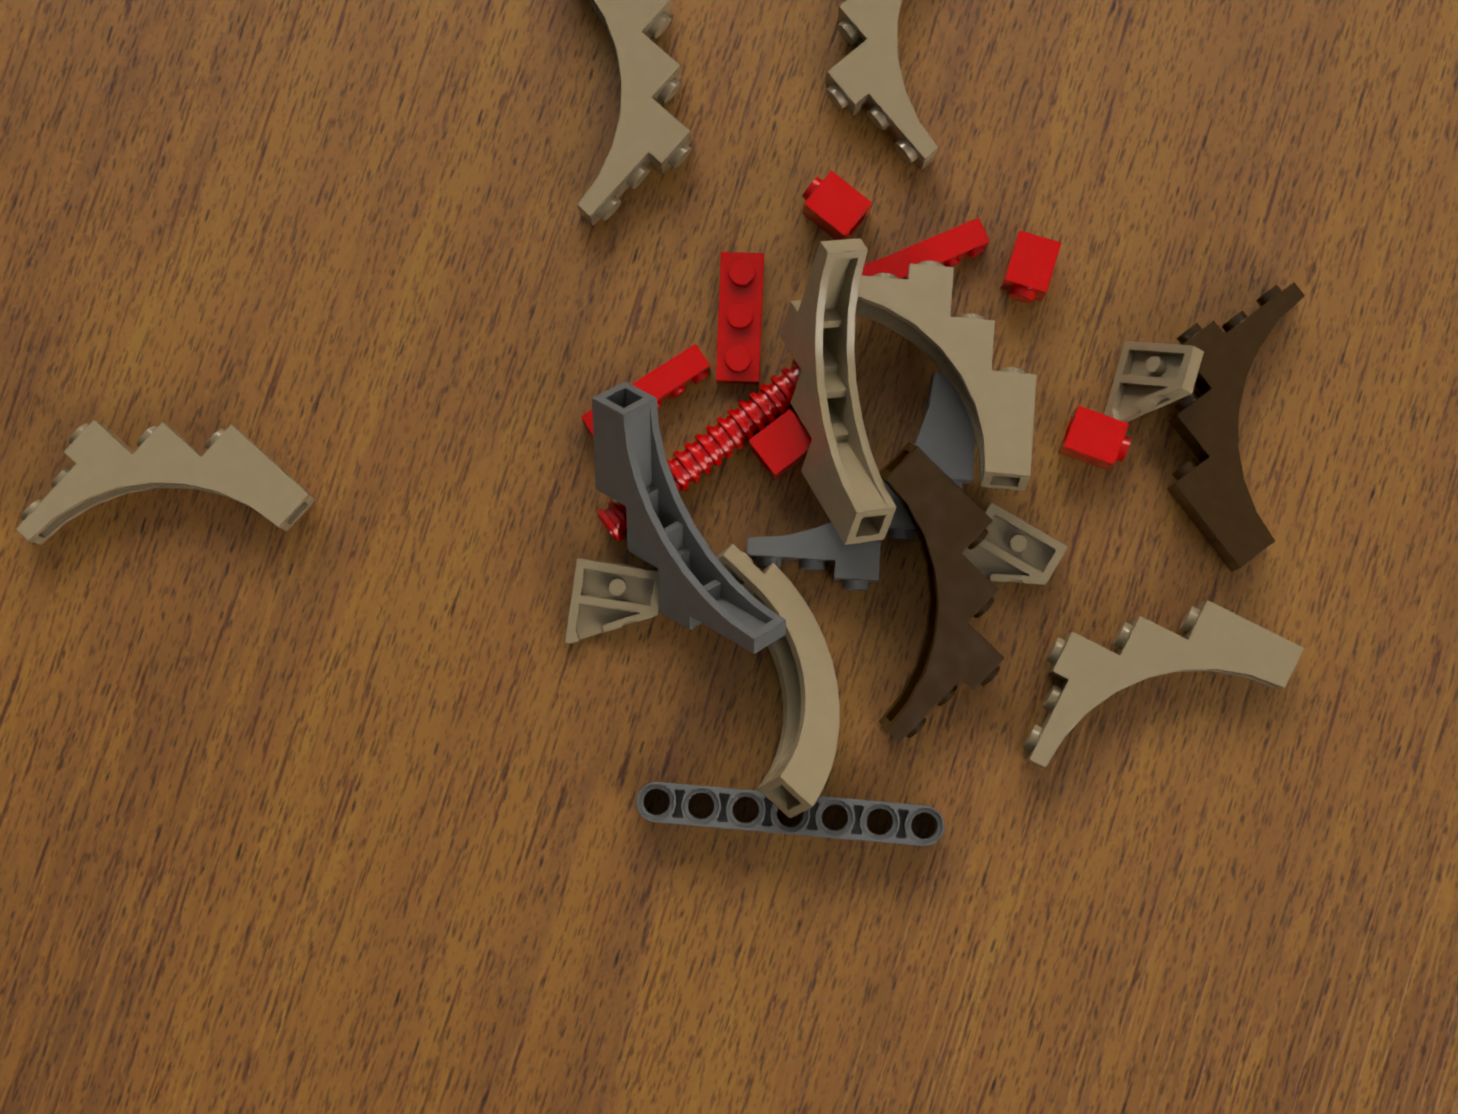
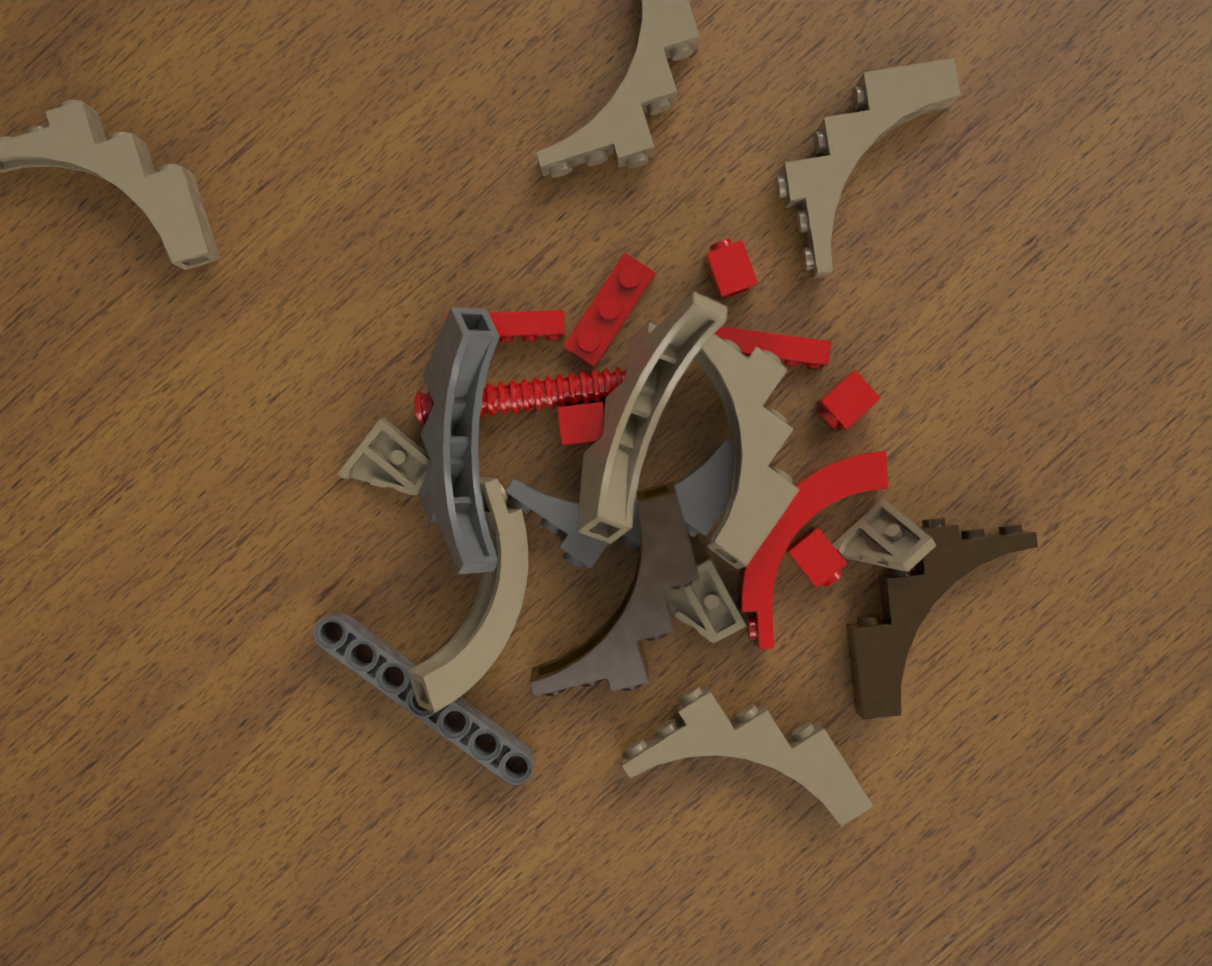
camera: 25 degrees right, 5 degrees up
none -> red arch [738,451,888,650]

